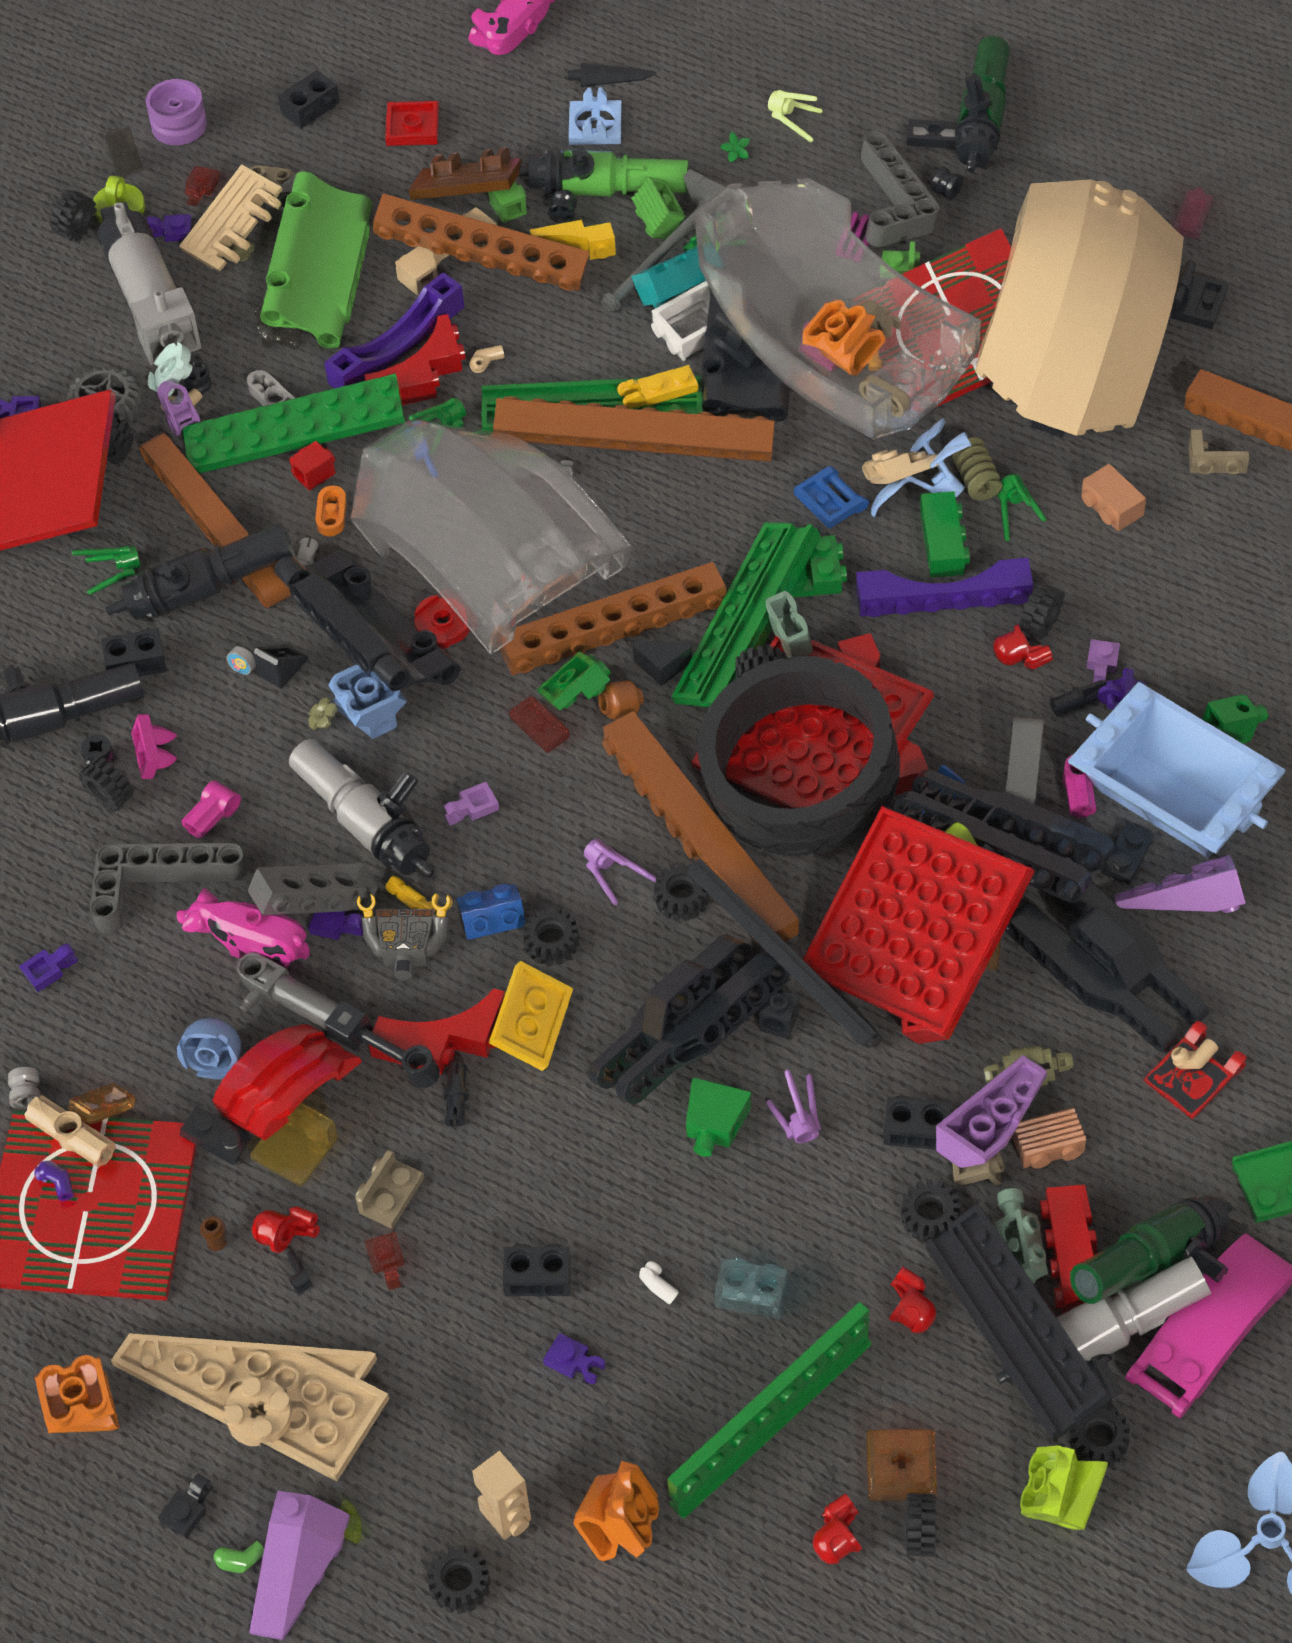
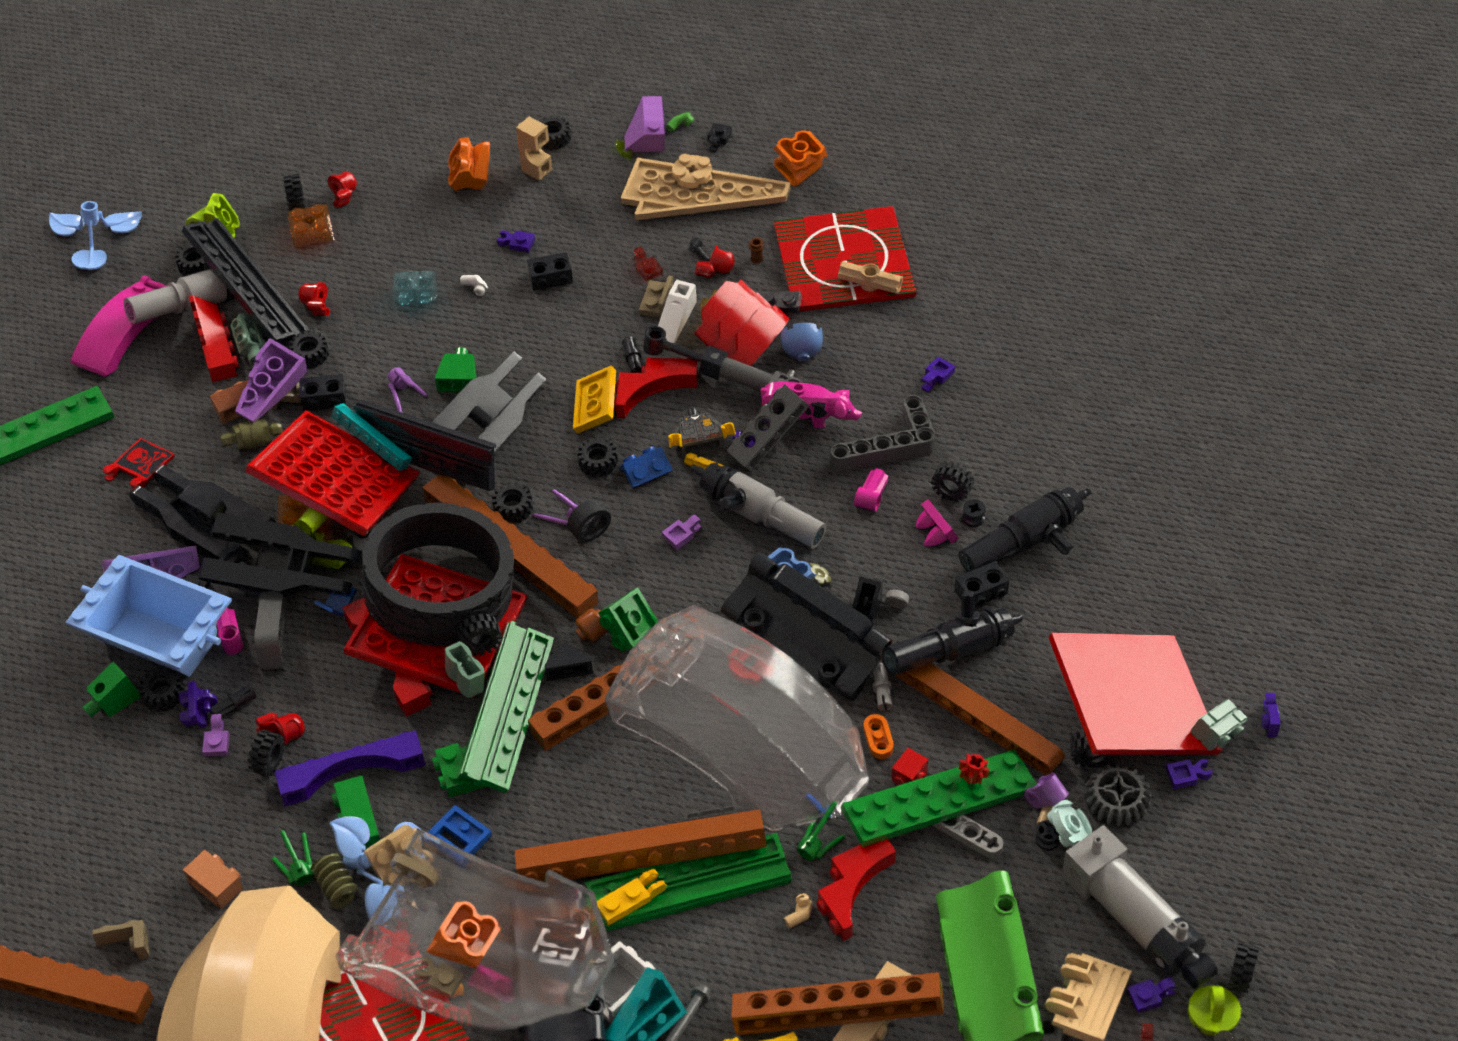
camera: 165 degrees right, 5 degrees down
light grey wheel [7,1067,41,1110] -> none
dark purple arm [34,1161,74,1201] -> none
clear orange piece [68,1082,136,1125] -> none
green plant [72,546,140,595] -> none
dark purple arch [324,272,465,389] -> none
clear red plate [509,695,570,753] -> none
green plate [667,1302,872,1518] -> none
dark green piece [1070,1195,1232,1304] -> none
tan arm [1171,1039,1218,1070] -> none
none -> teal piece [331,403,412,471]
none -> black tyre [567,500,612,543]
none -> white slope [658,280,697,344]
none -> red gear [958,754,990,784]

